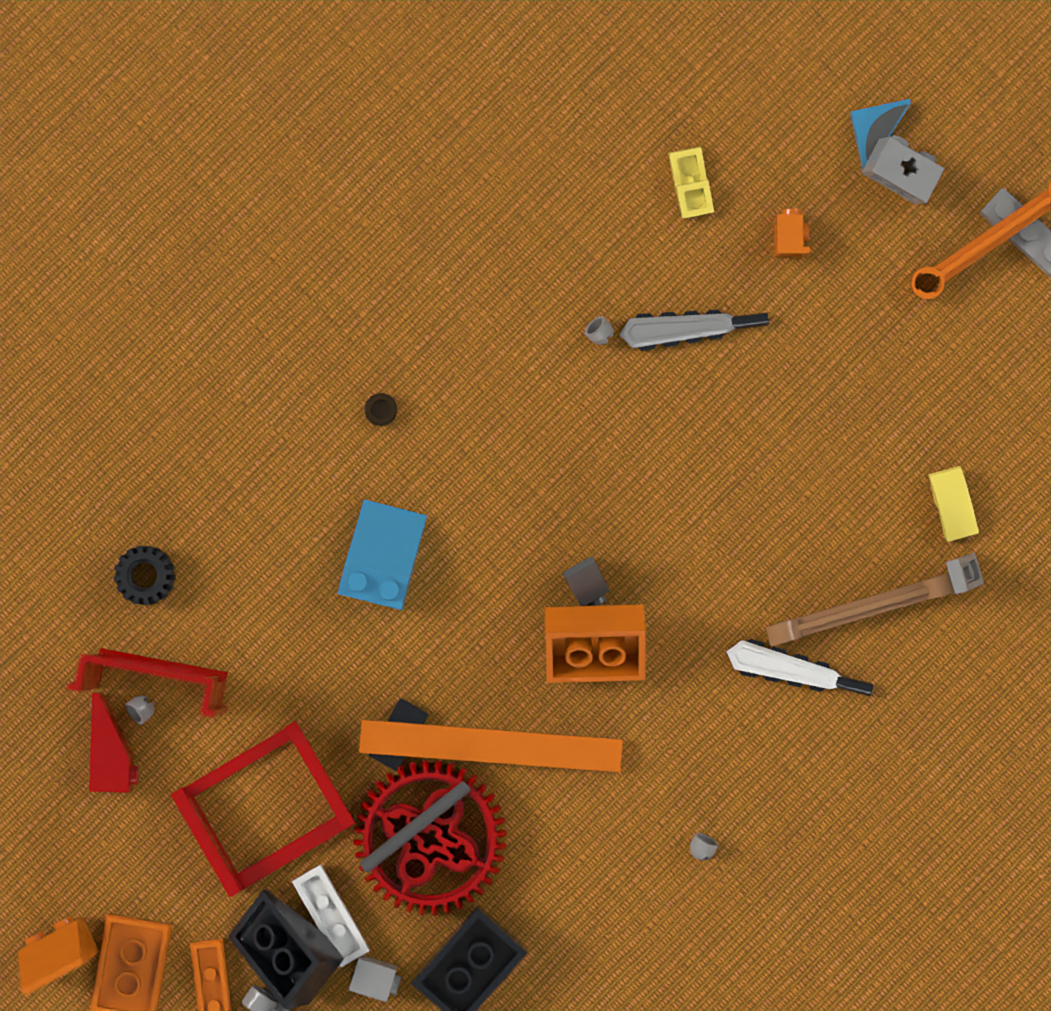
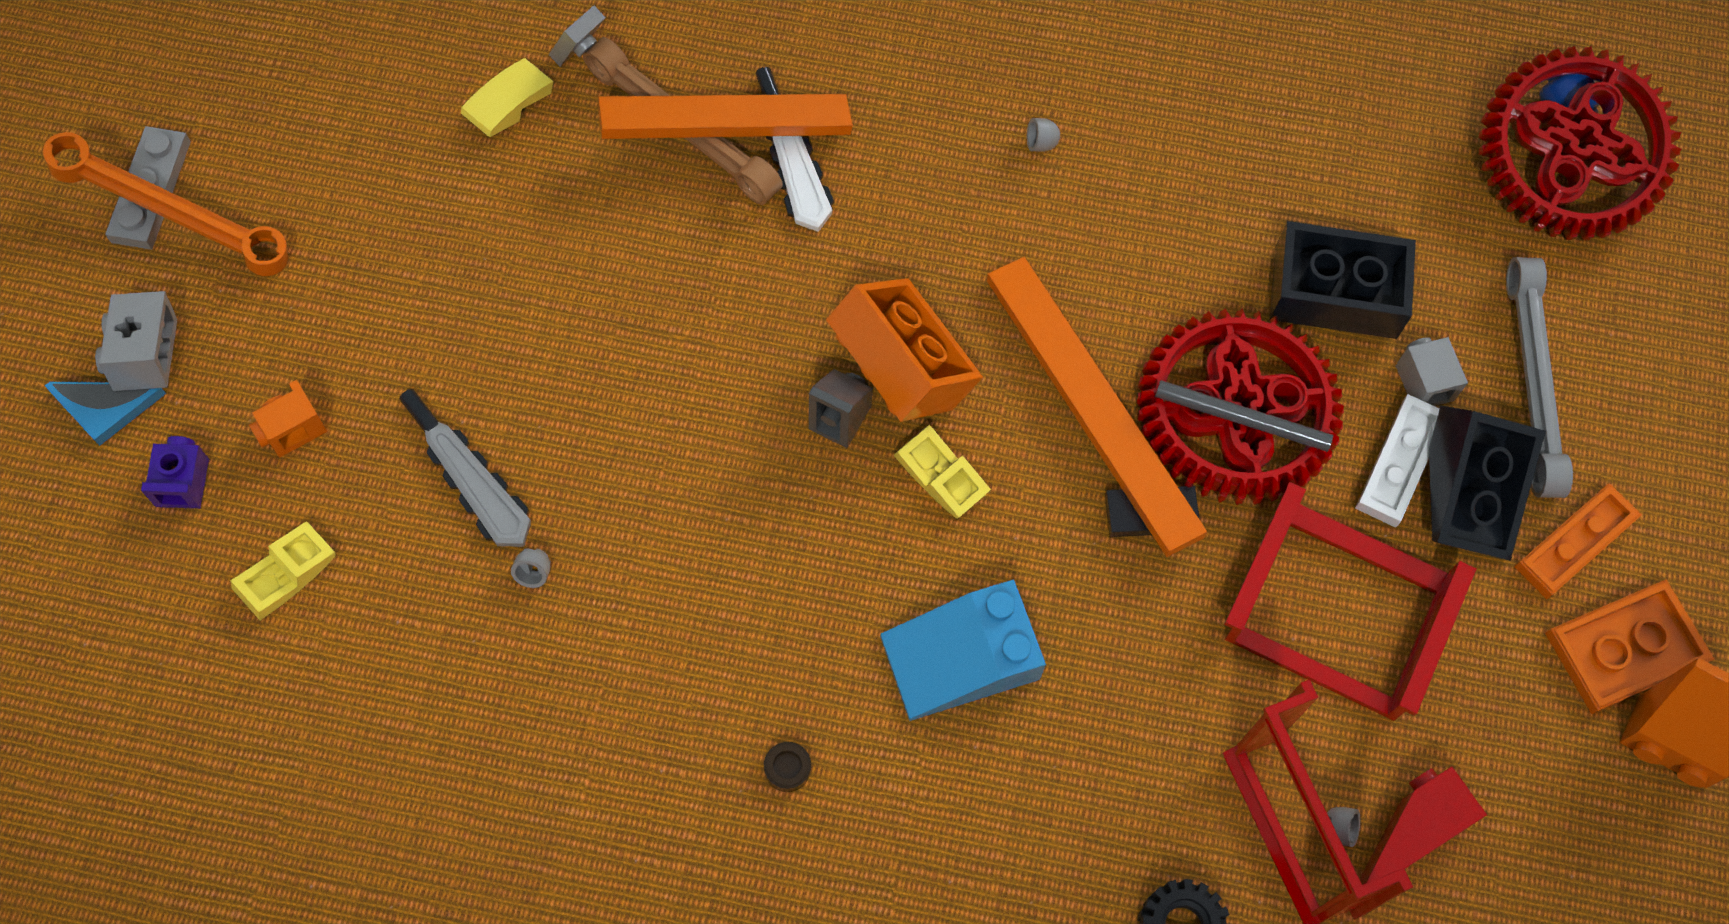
camera: 125 degrees left, 20 degrees down
none -> dark purple brick [141,436,209,509]
none -> orange tile [598,94,853,139]
none -> light yellow slope [893,425,991,519]

